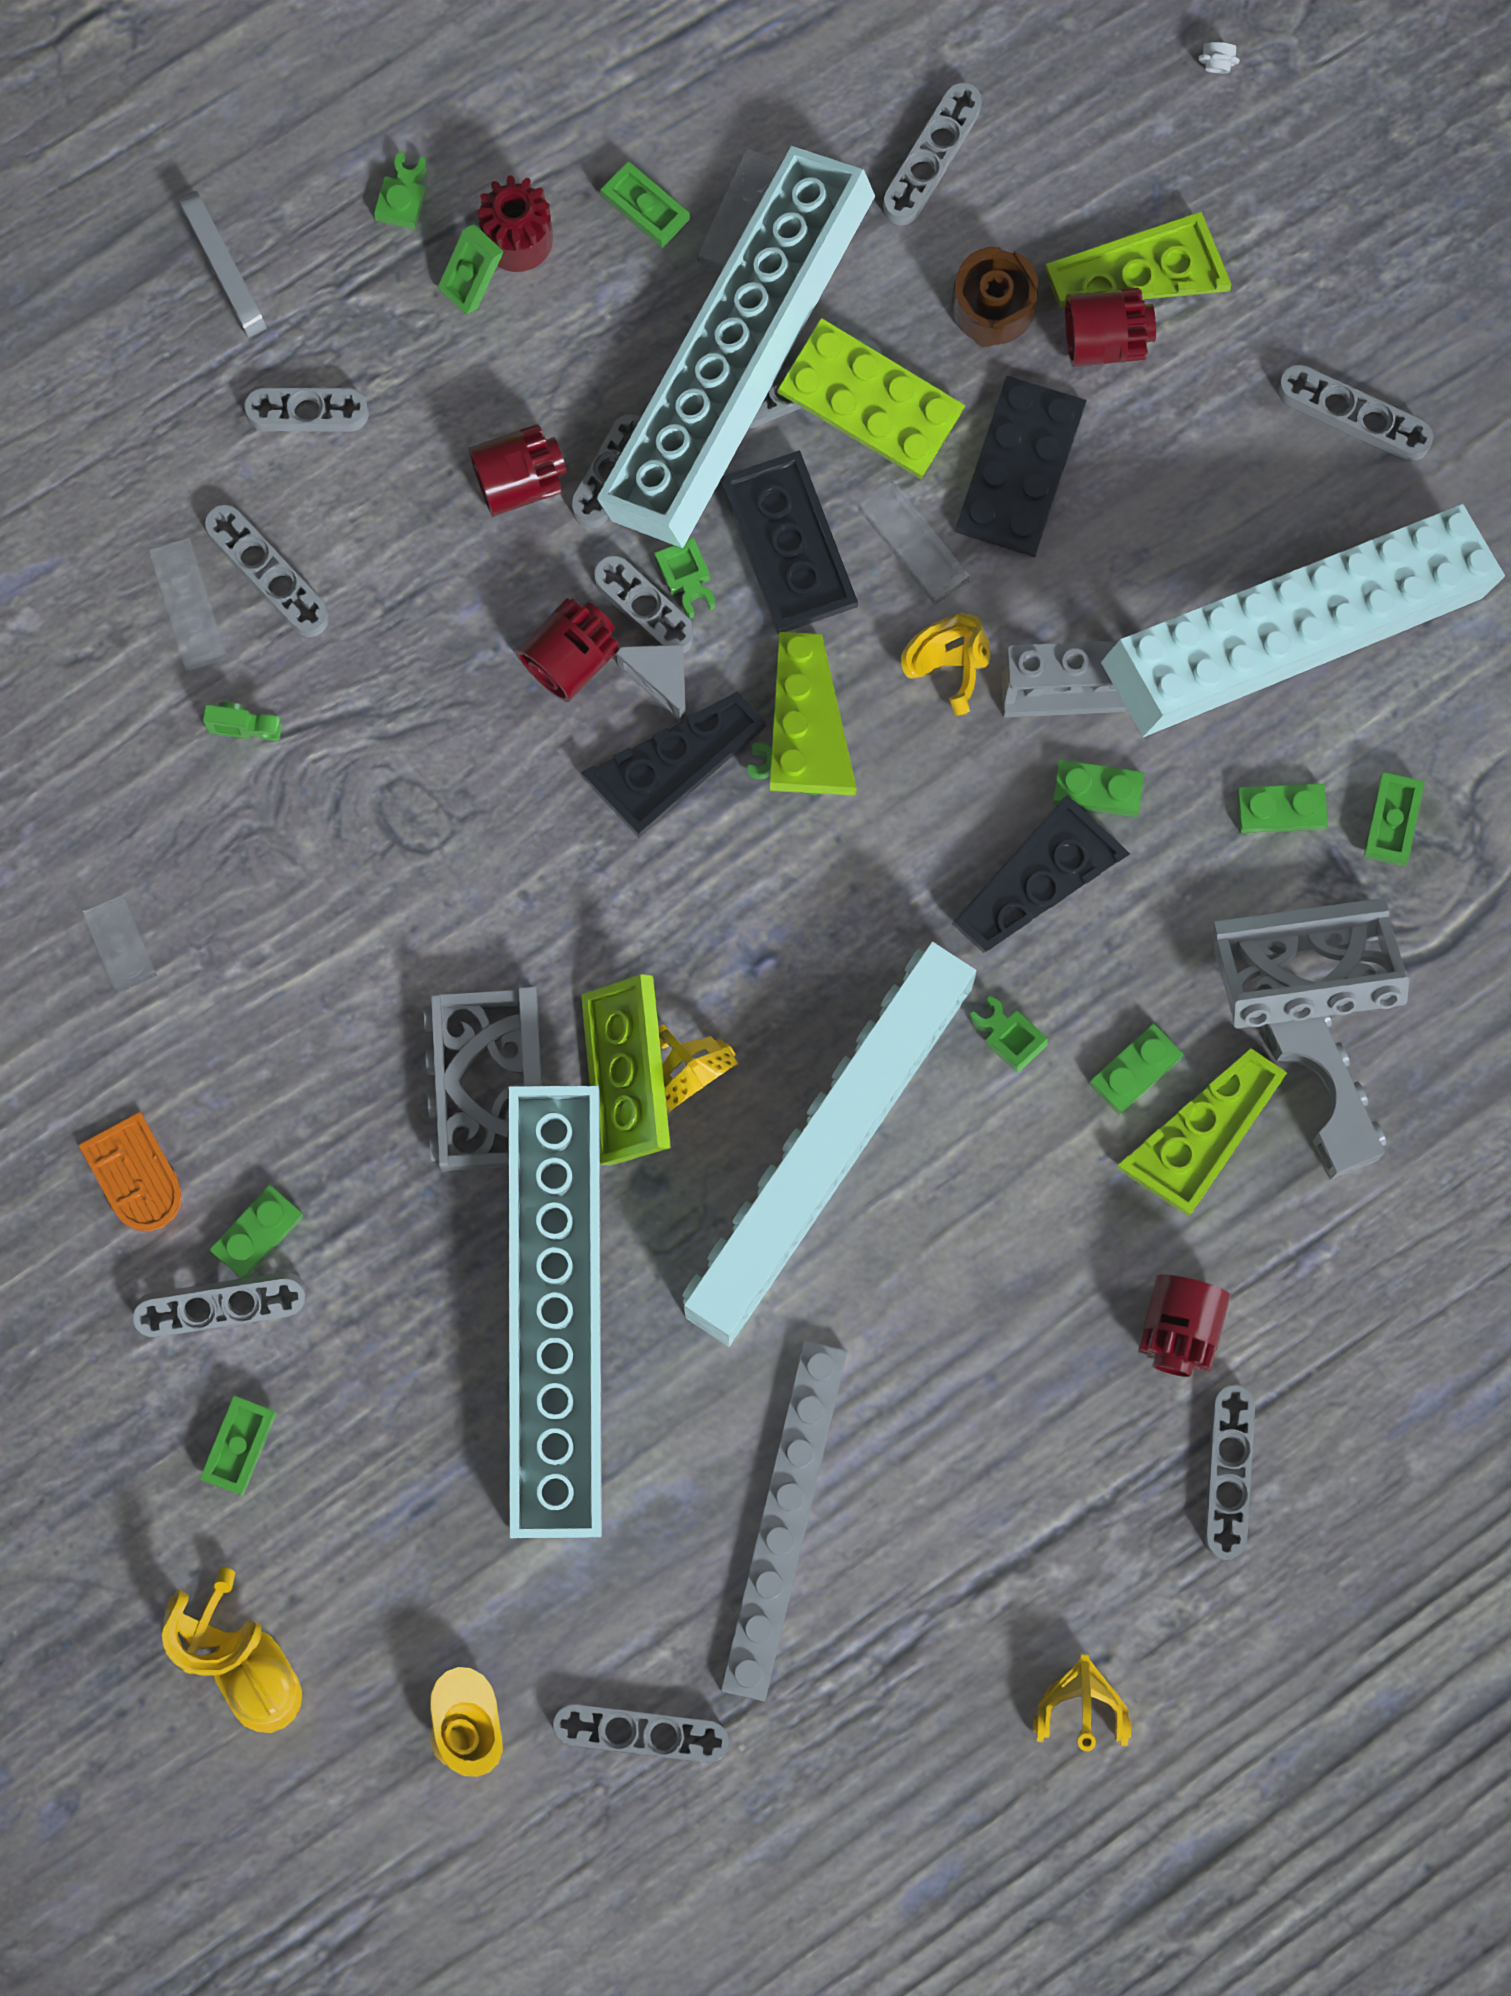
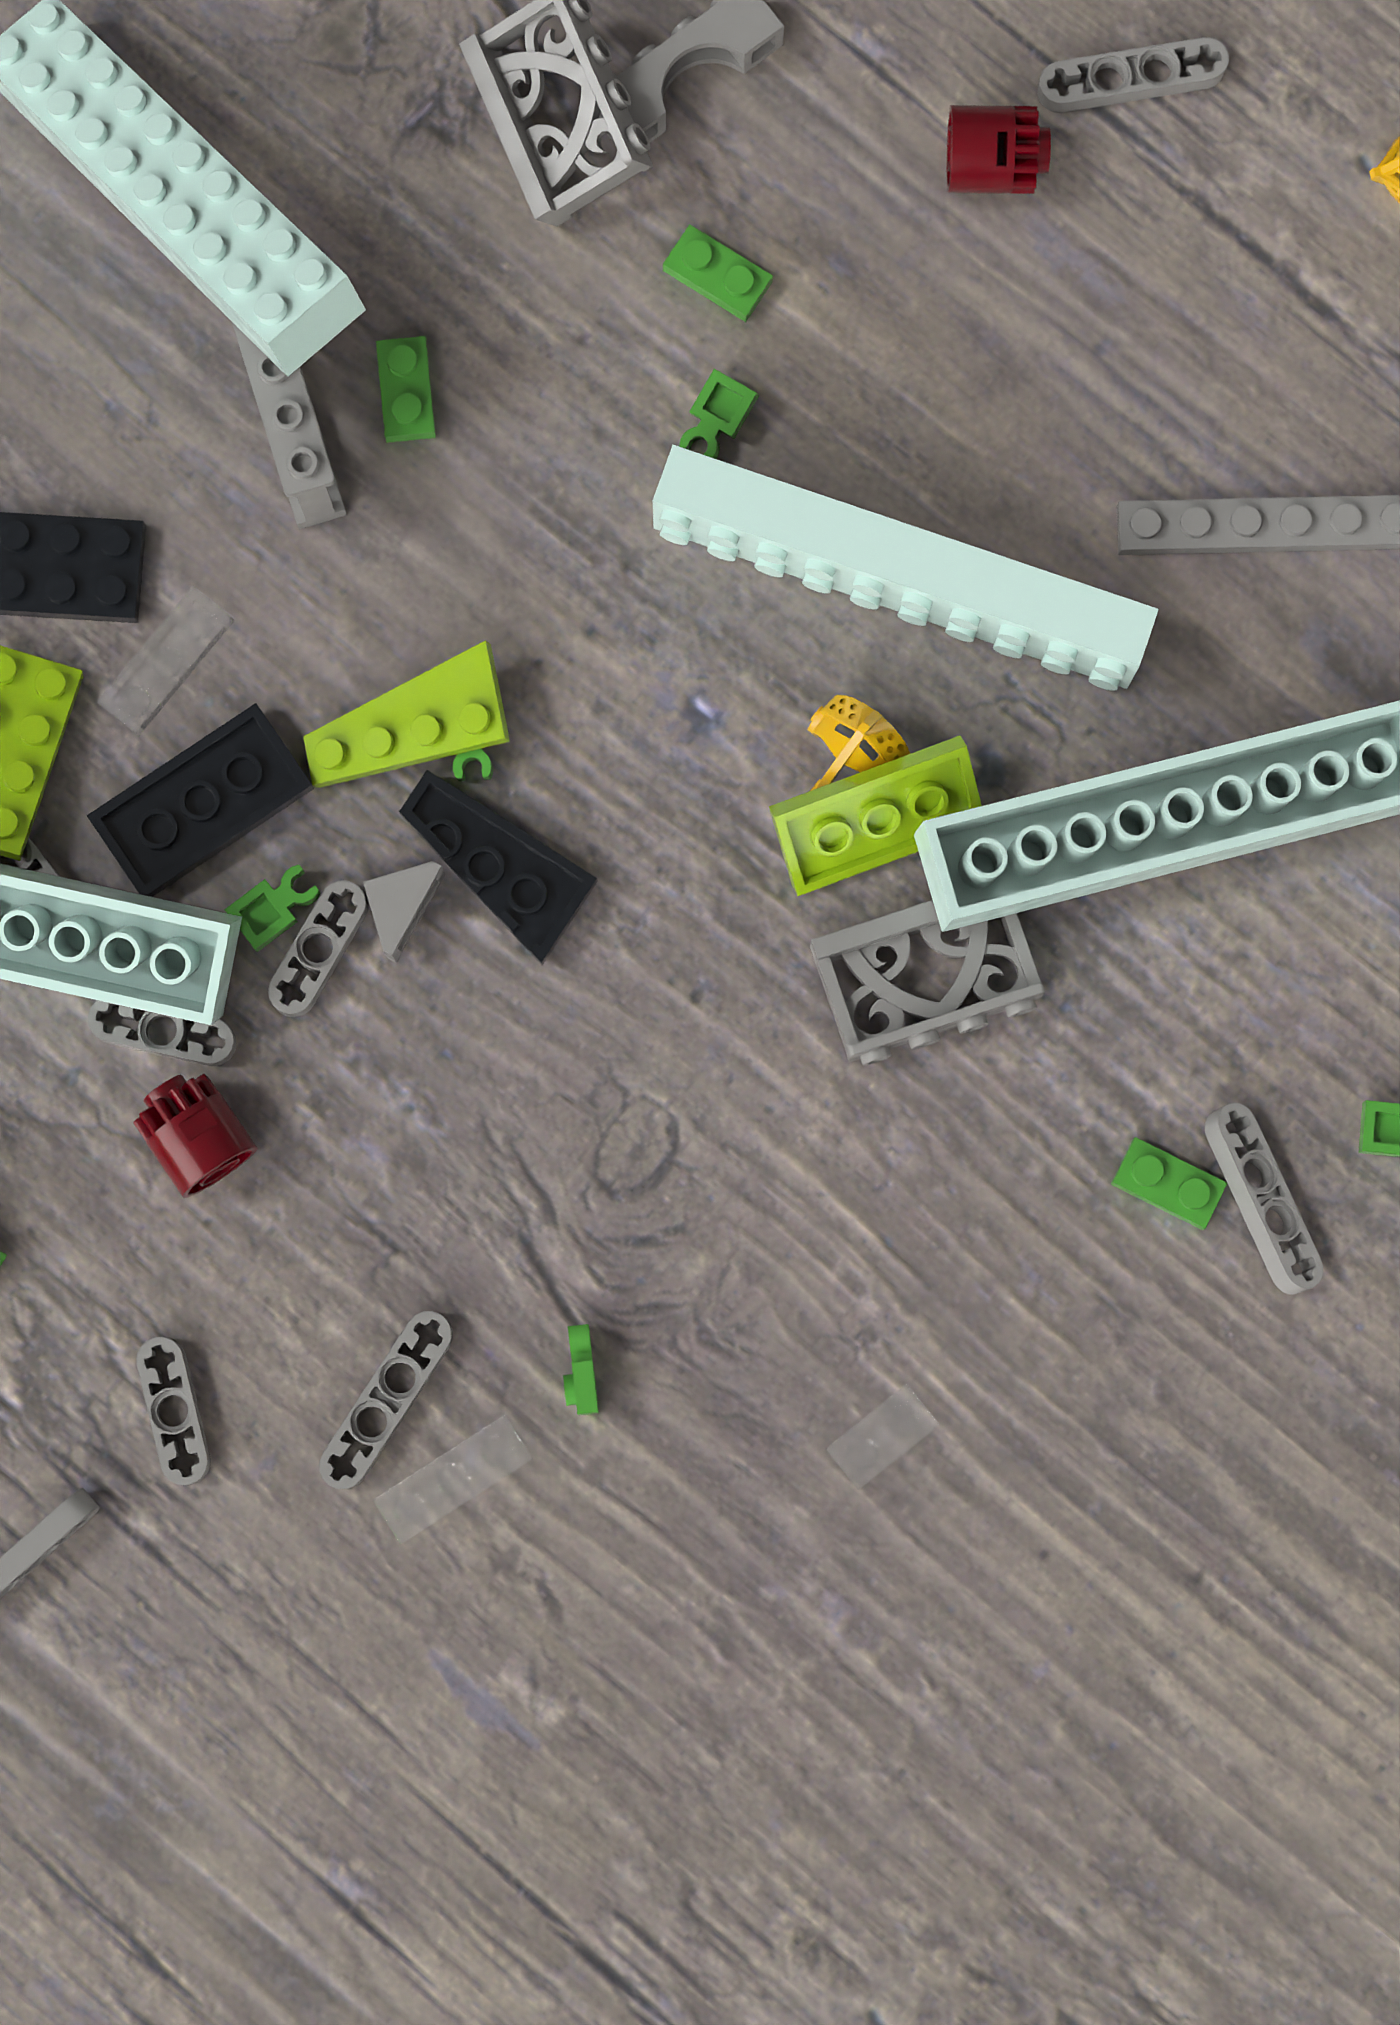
camera: 105 degrees left, 5 degrees up
orange window [78,1111,182,1232] -> none
dark red gear [516,598,619,702] -> none
yellow helmet [901,613,990,716] -> none
black wing [951,795,1130,953] -> none
lime wing [1116,1049,1287,1217] -> none
bright green plate [1237,783,1328,833] -> none
bright green plate [1363,772,1425,867] -> none

